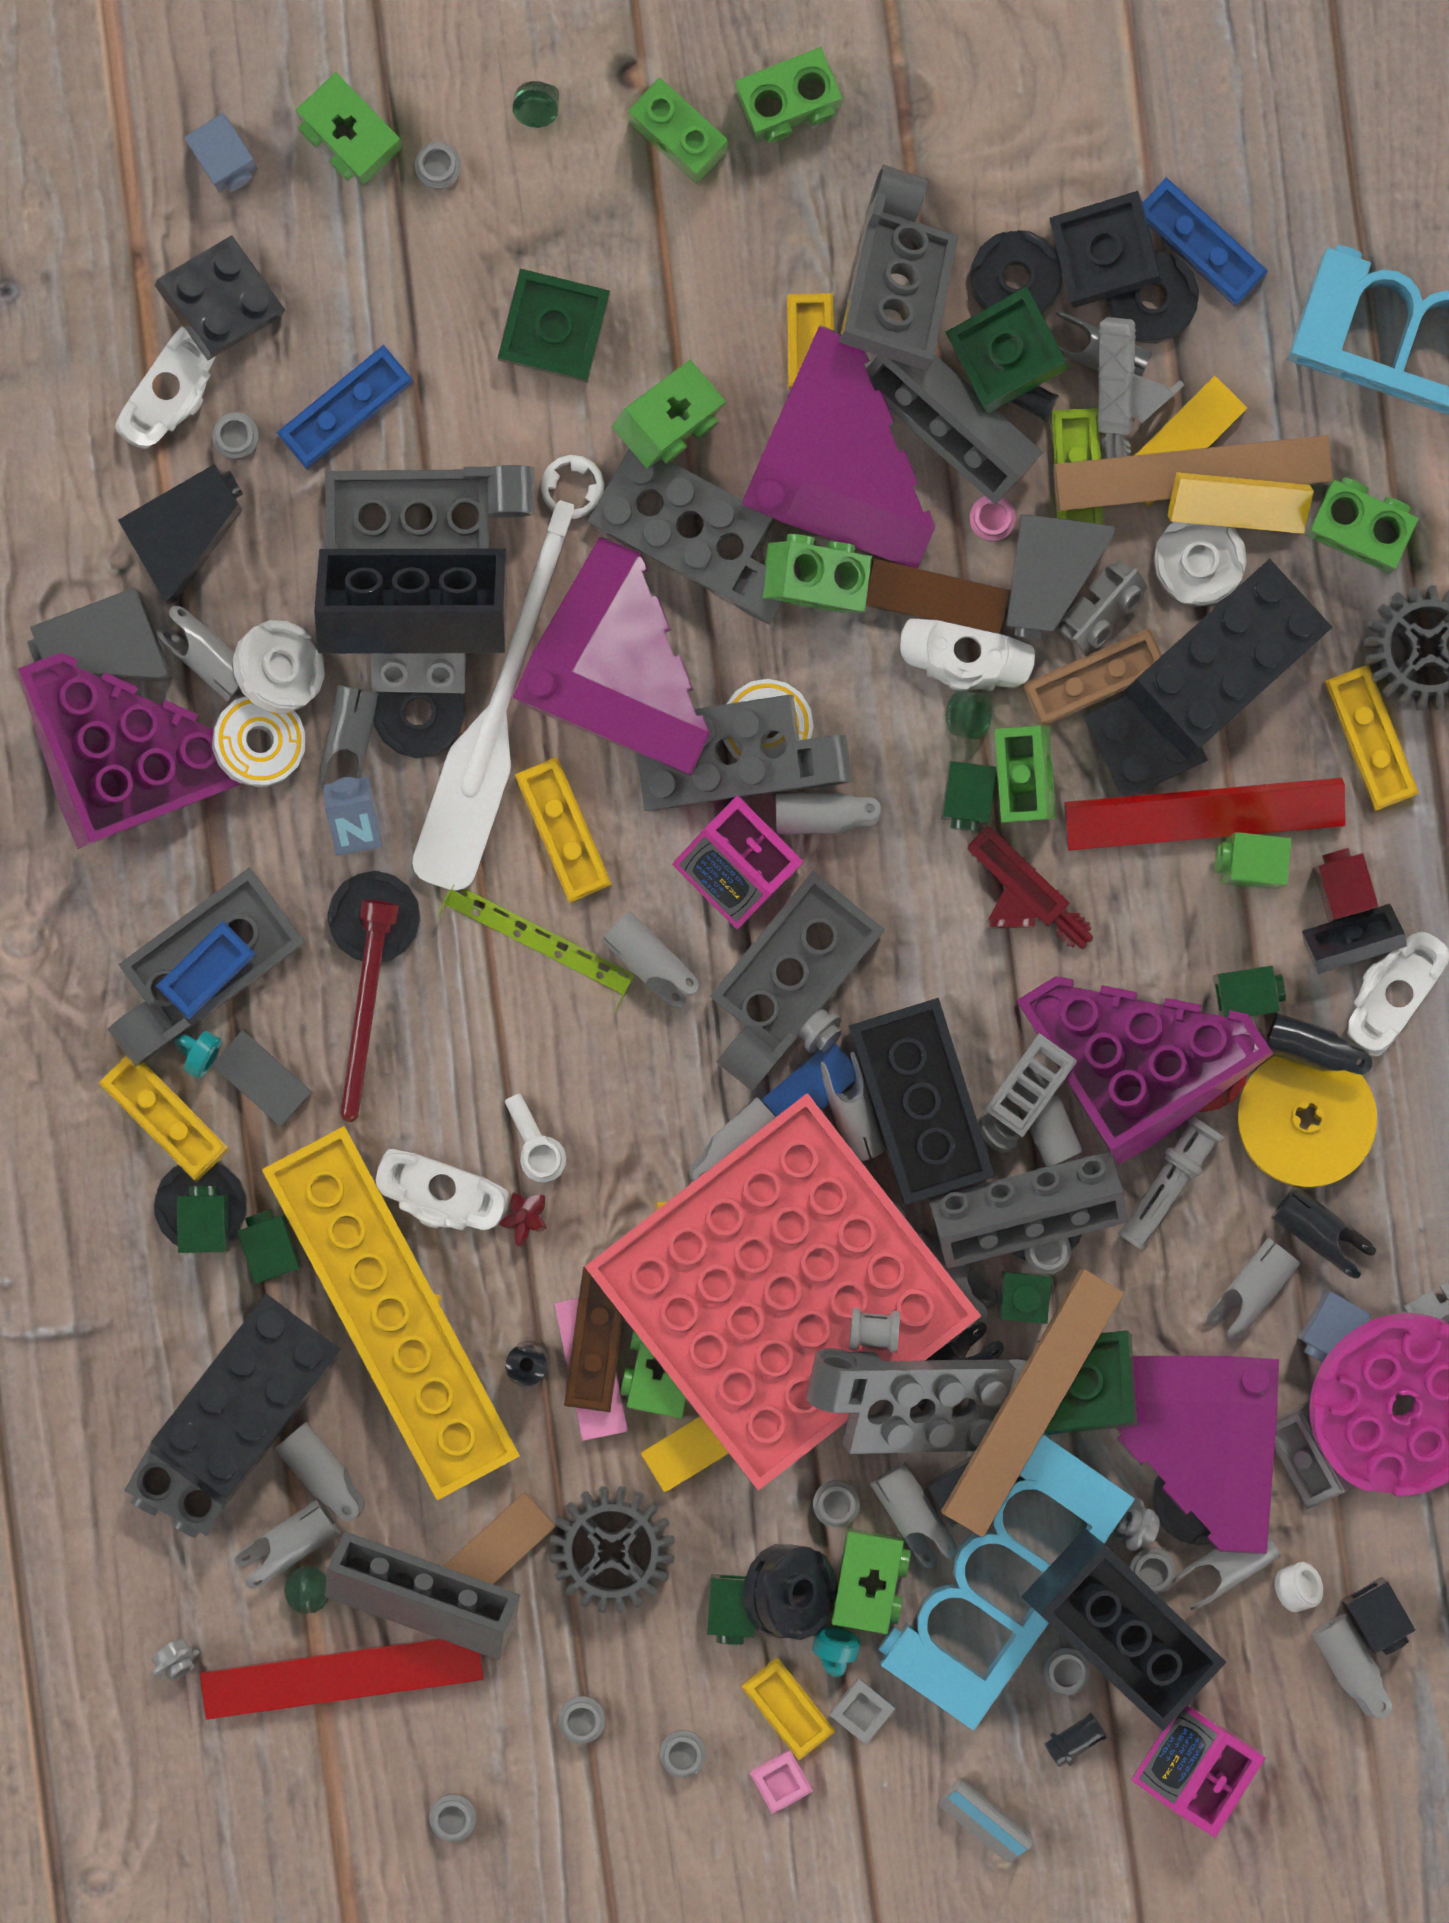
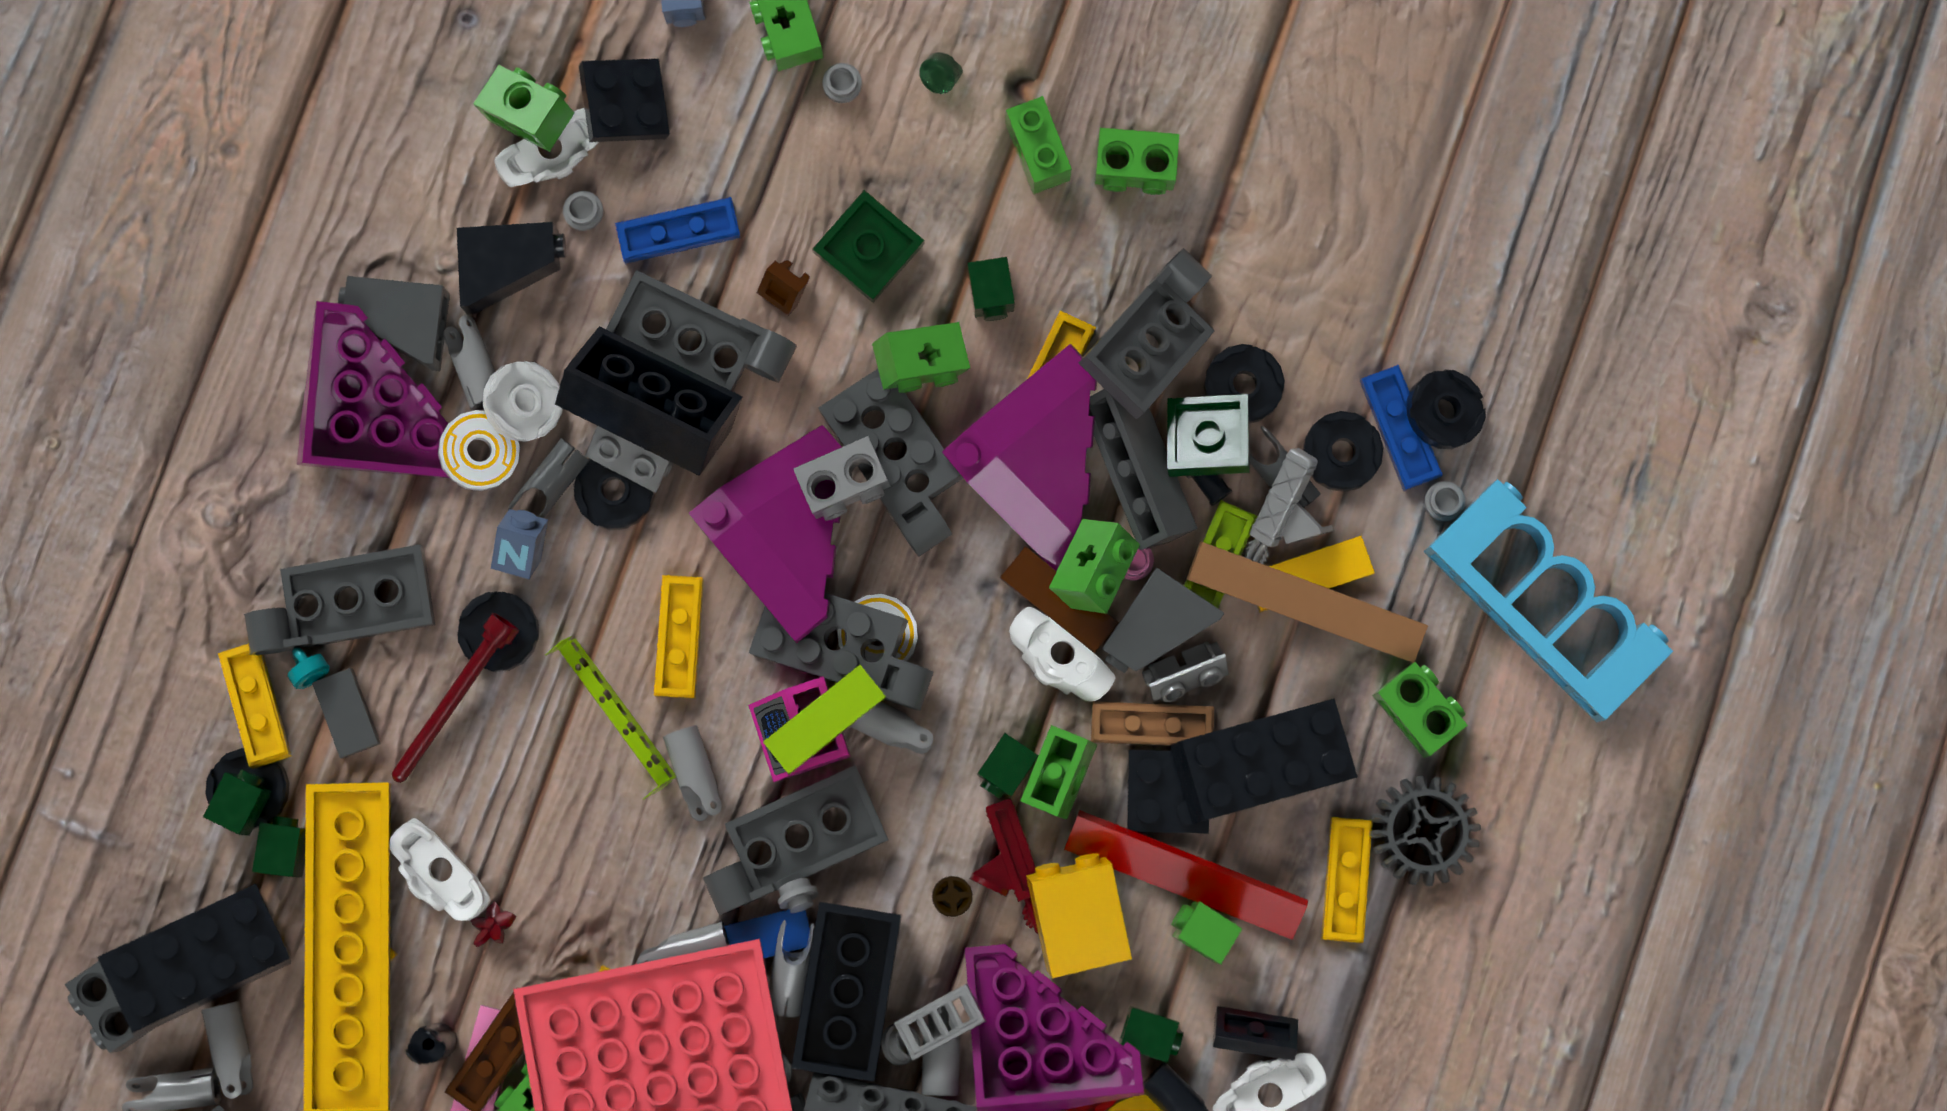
camera: 25 degrees right, 5 degrees down
blue tile [156,921,257,1020] -> none
white piece [412,455,605,891] -> none
white plate [504,1093,567,1183] -> none
bright green brick [763,534,872,613] -> none
clear green tile [945,691,992,739] -> none
black plate [1049,191,1163,308] -> none
white tile [1153,522,1247,607] -> none
yellow tile [1167,472,1314,534] -> none
dark red brick [1313,848,1379,921] -> none
none -> bright green brick [473,65,575,152]
none -> reddish brown tile [757,260,810,316]
none -> lime tile [763,665,886,775]
none -> light grey brick [793,436,891,521]
none -> dark brown wheel [932,876,973,917]
none -> dark green brick [967,257,1015,321]
none -> yellow brick [1026,853,1132,978]
none -> bright green brick [1049,519,1140,614]
none -> black tile [1406,369,1486,450]
none -> light grey plate [1424,481,1465,522]

